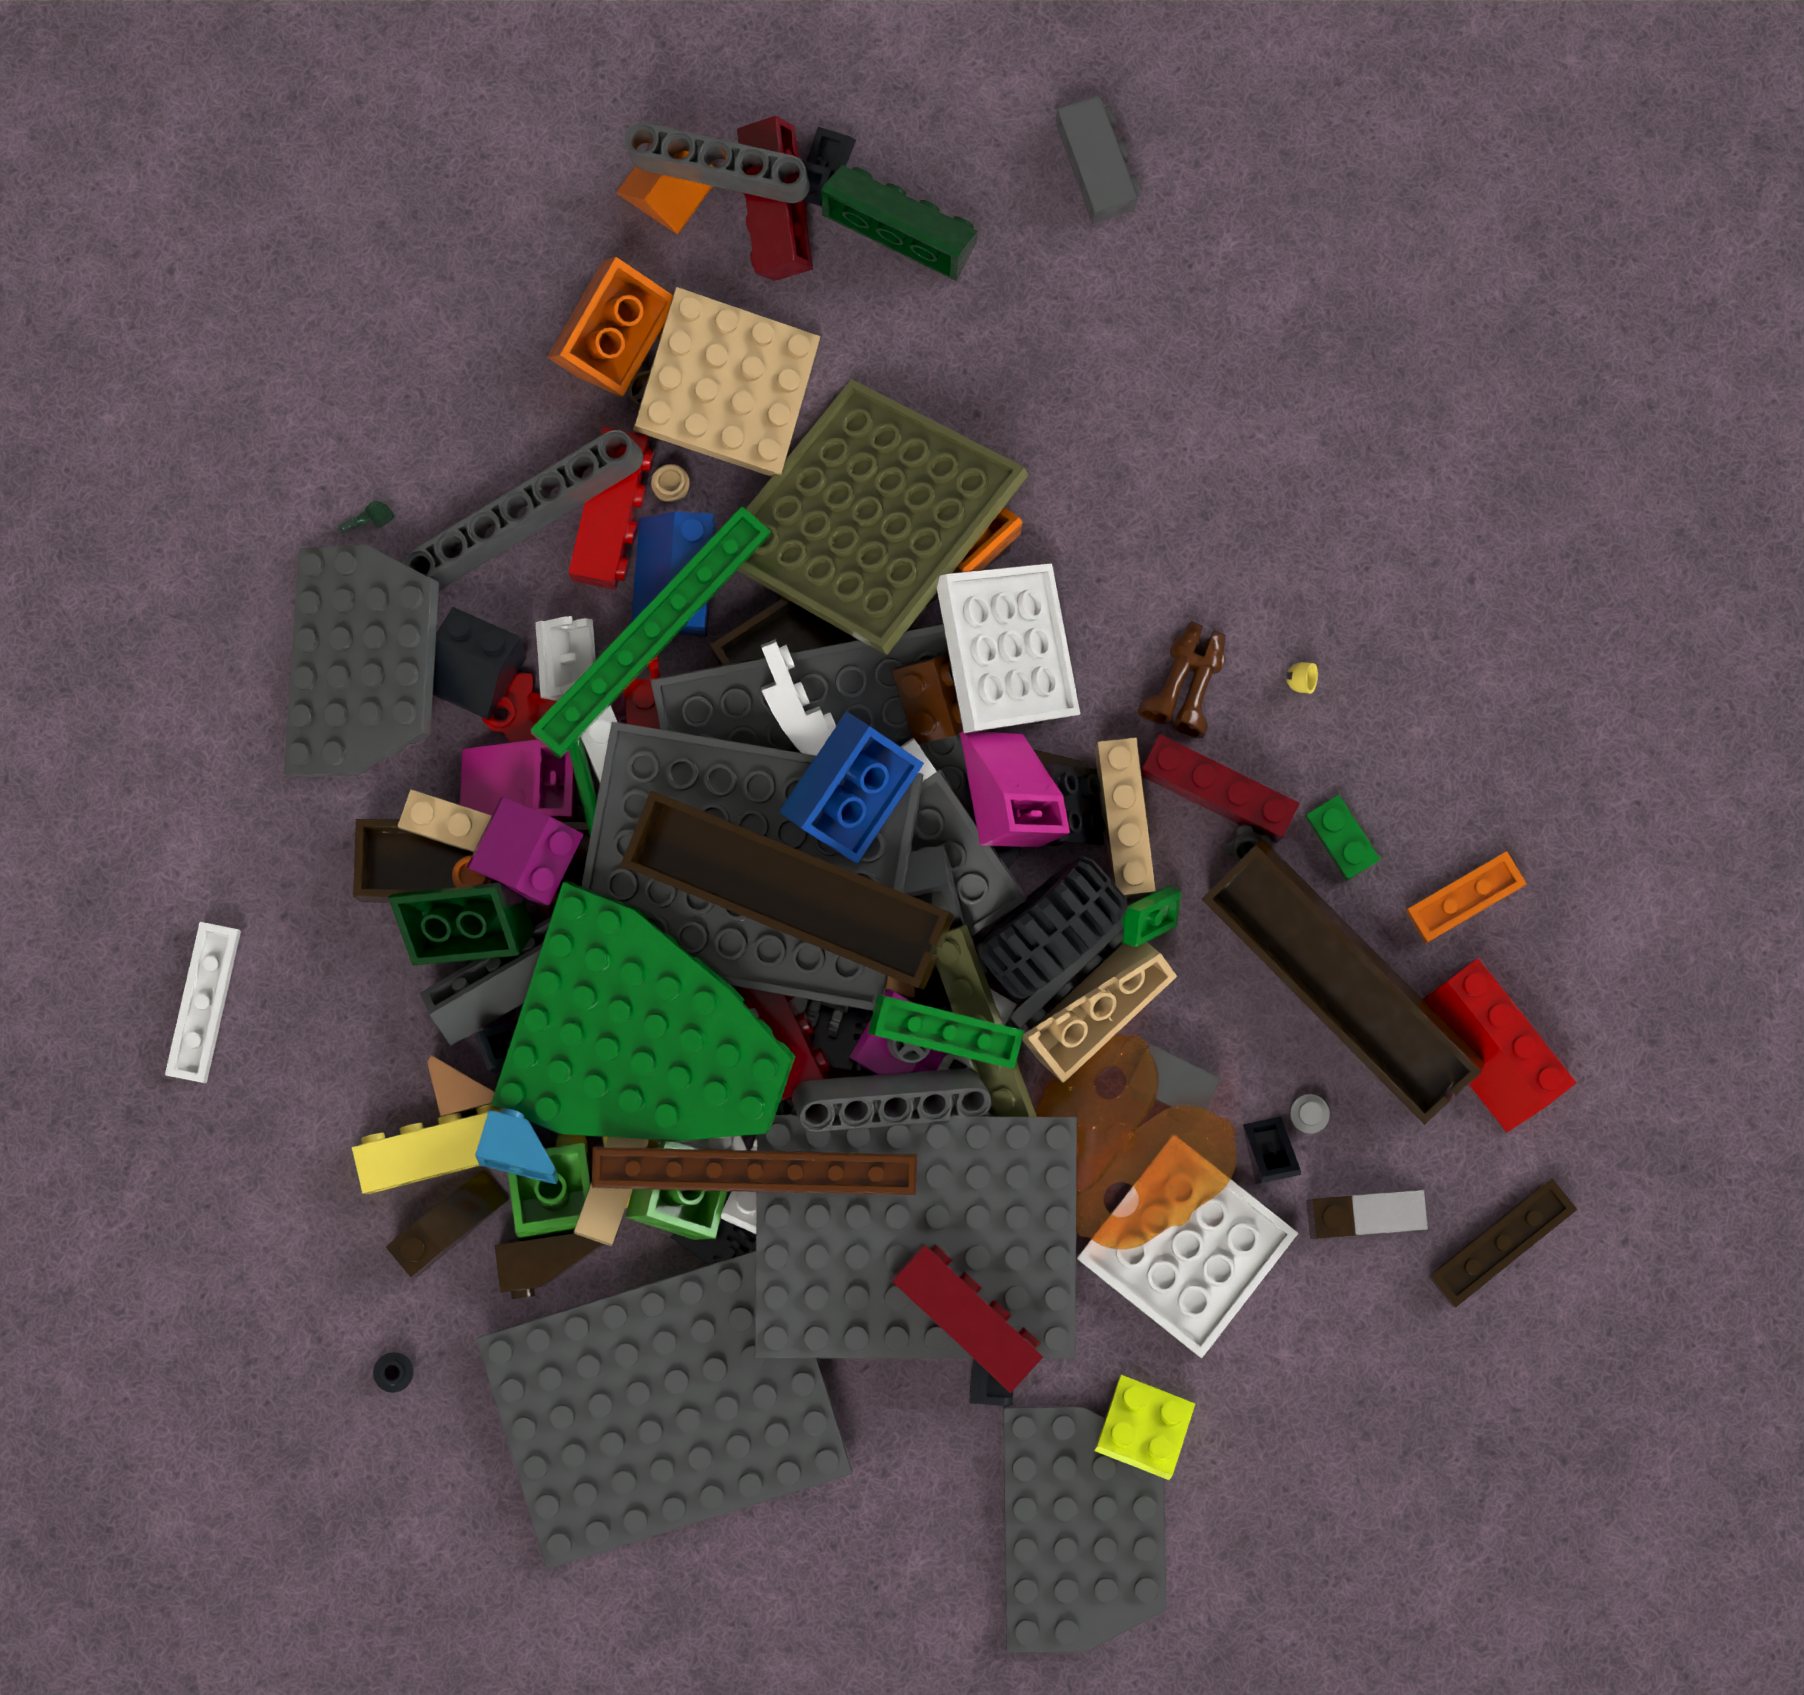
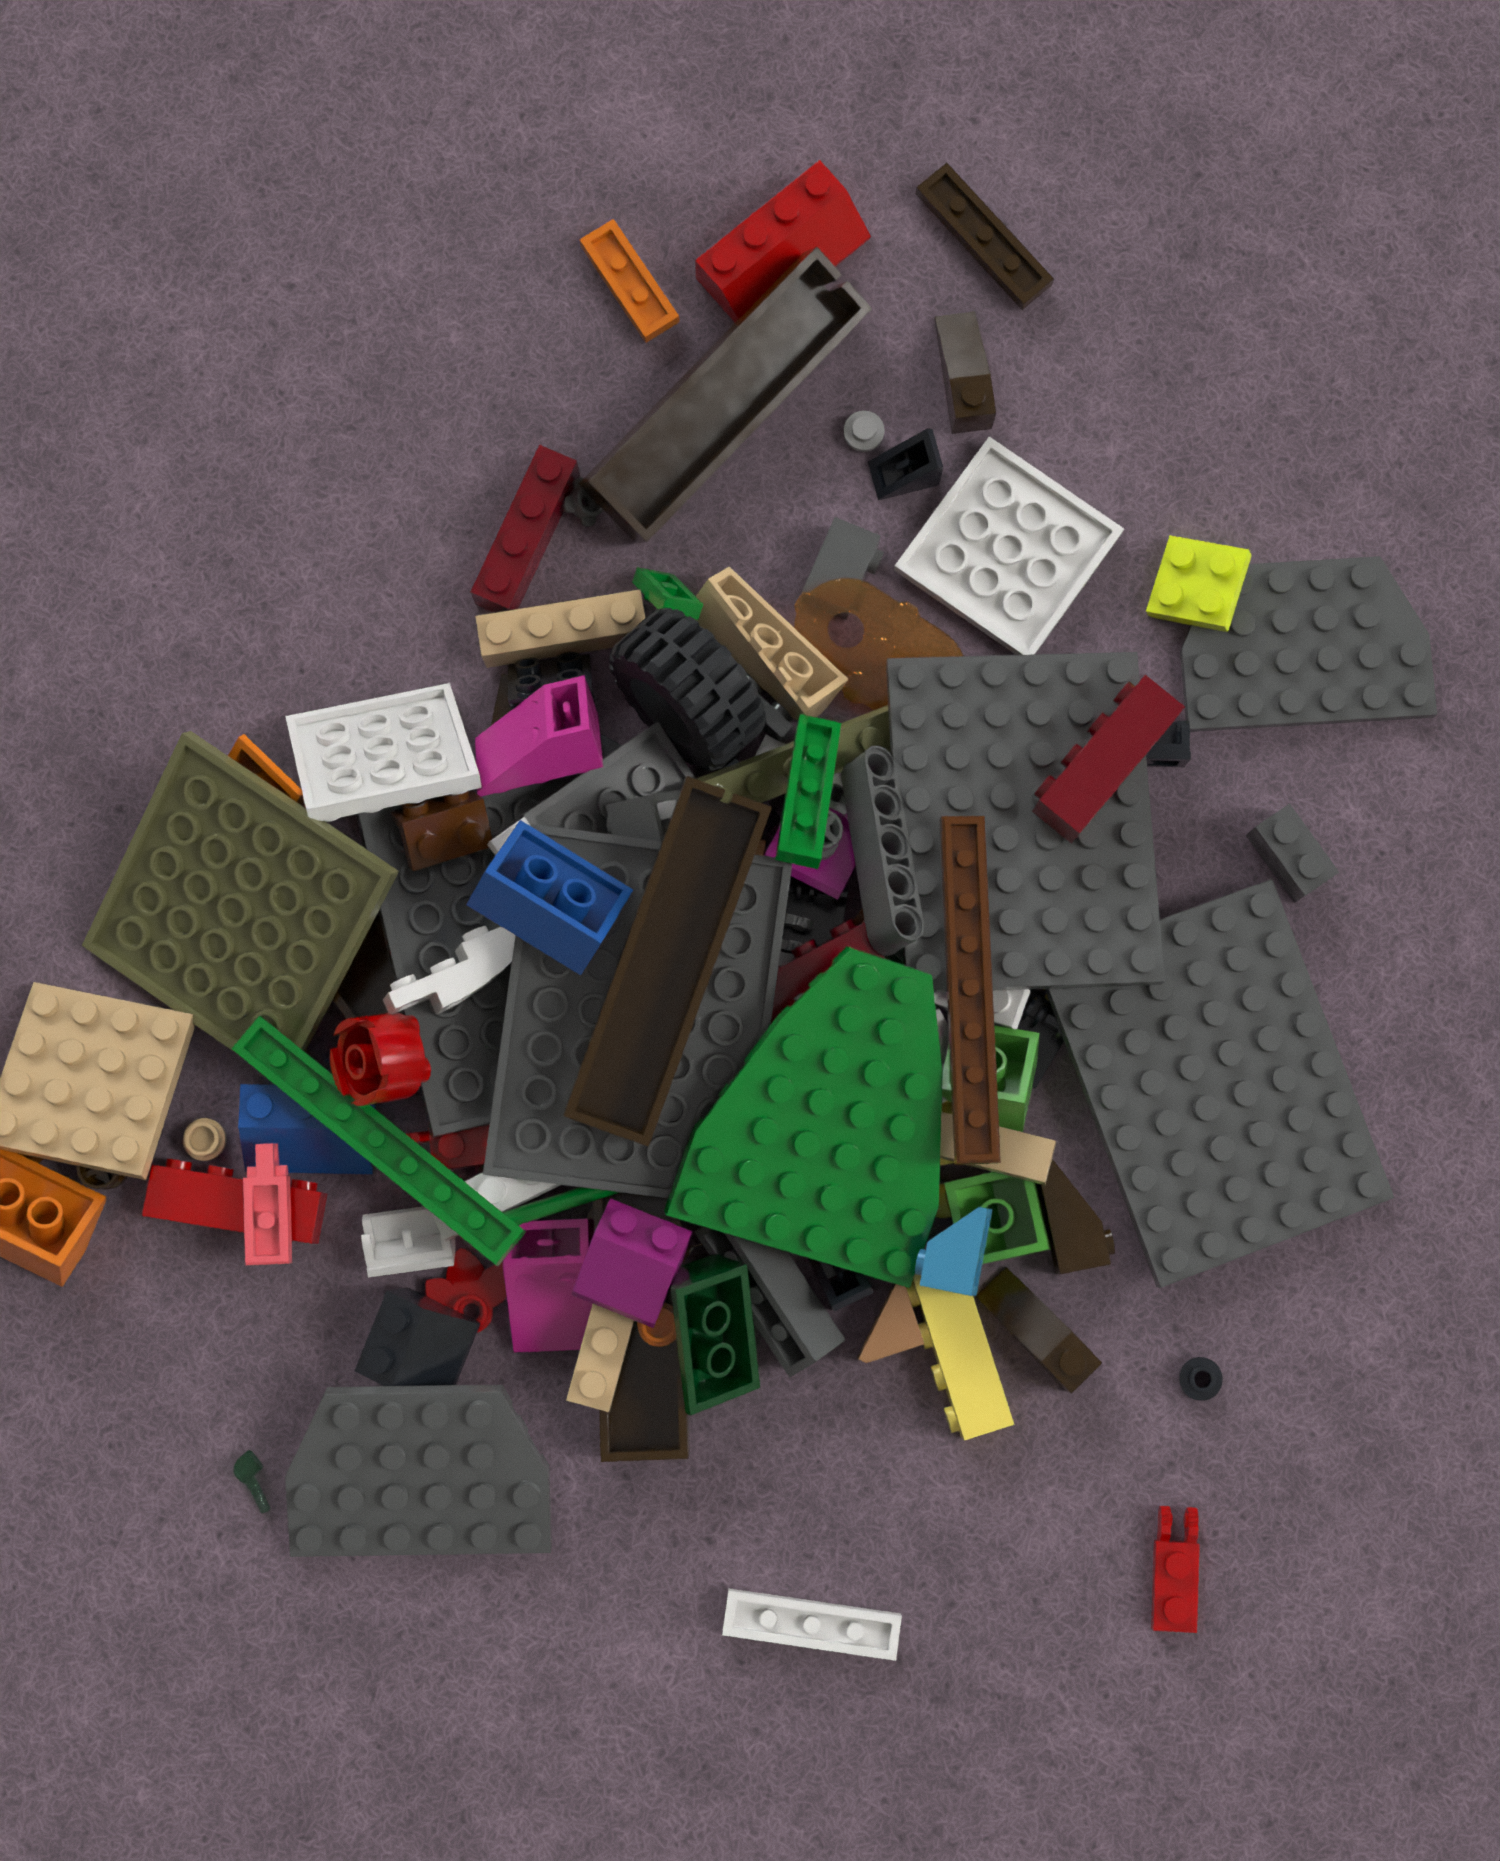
camera: 90 degrees left, 0 degrees up
dark grey beam [402,430,643,590] -> none
clear orange piece [1076,1106,1237,1249] -> none
reddish brown piece [1137,621,1226,738] -> none
light yellow hinge [1286,662,1318,694] -> none
green plate [1305,795,1381,881] -> none
none -> coral hinge [243,1143,292,1265]
none -> red brick [330,1013,431,1106]
none -> red hinge [1151,1506,1200,1633]
none -> dark grey brick [1246,803,1339,903]

